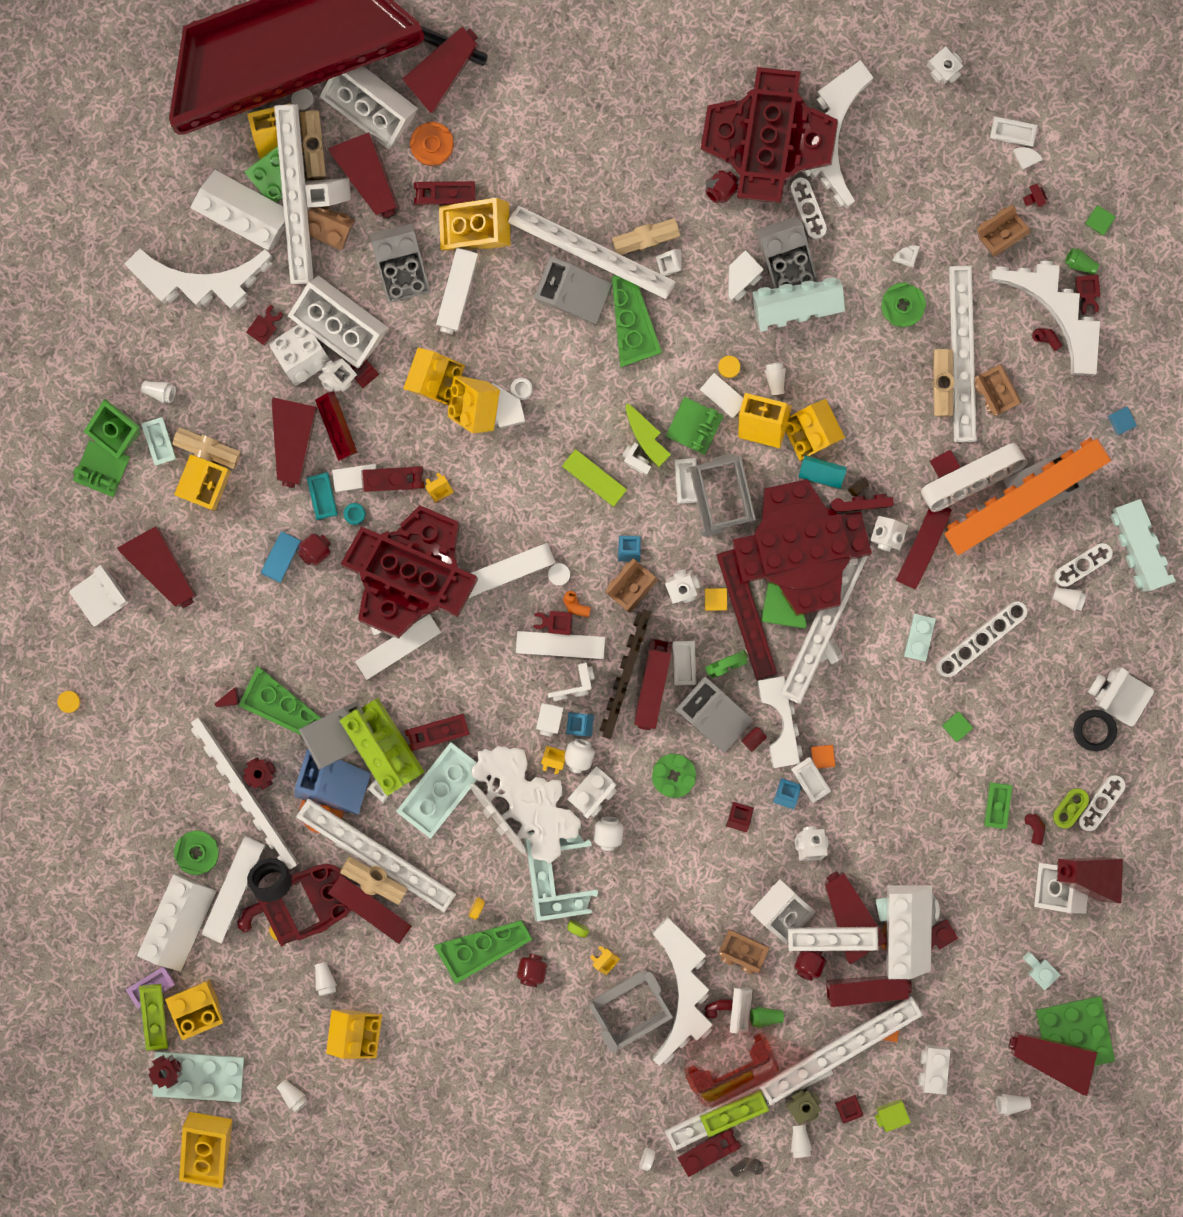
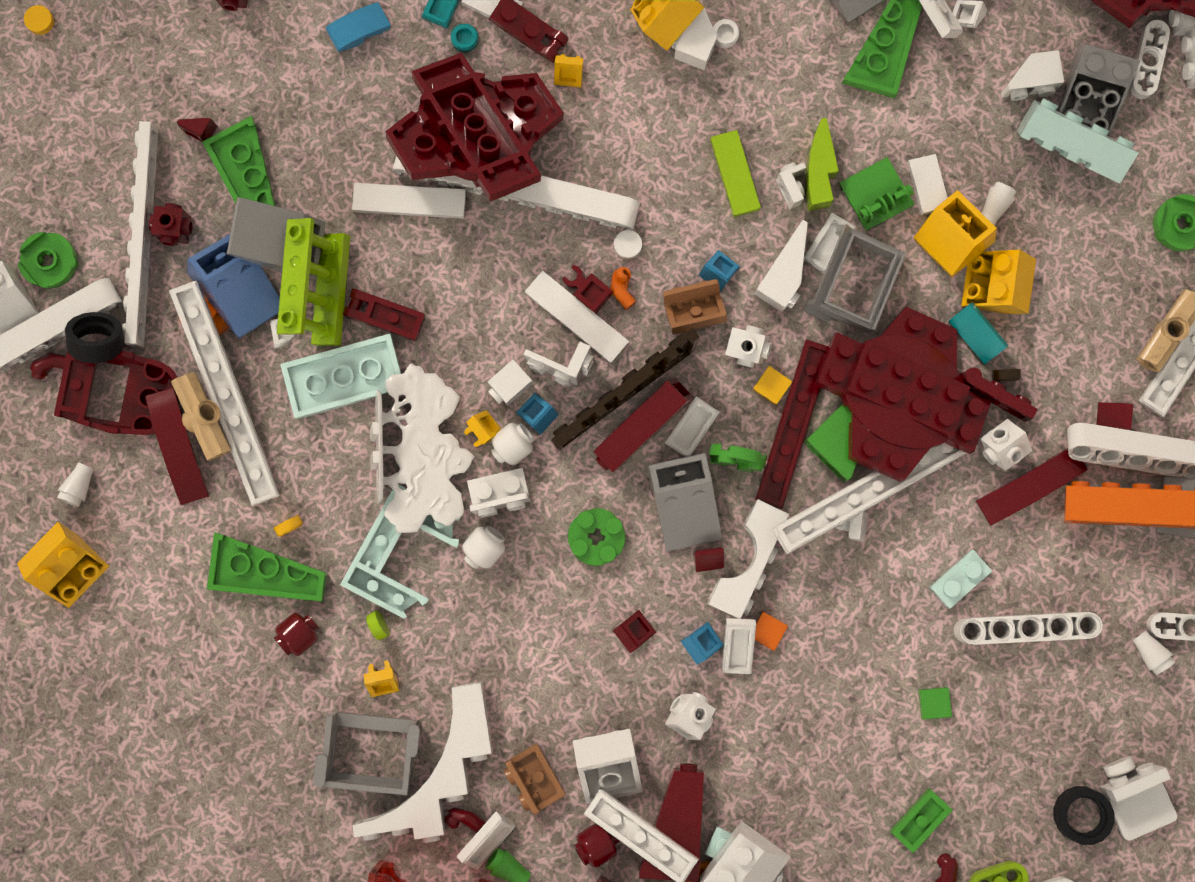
camera: 30 degrees right, 5 degrees down
dark red head [297,533,331,566] -> none
yellow tile [718,356,740,378] -> none
none -> white slope [754,220,808,312]

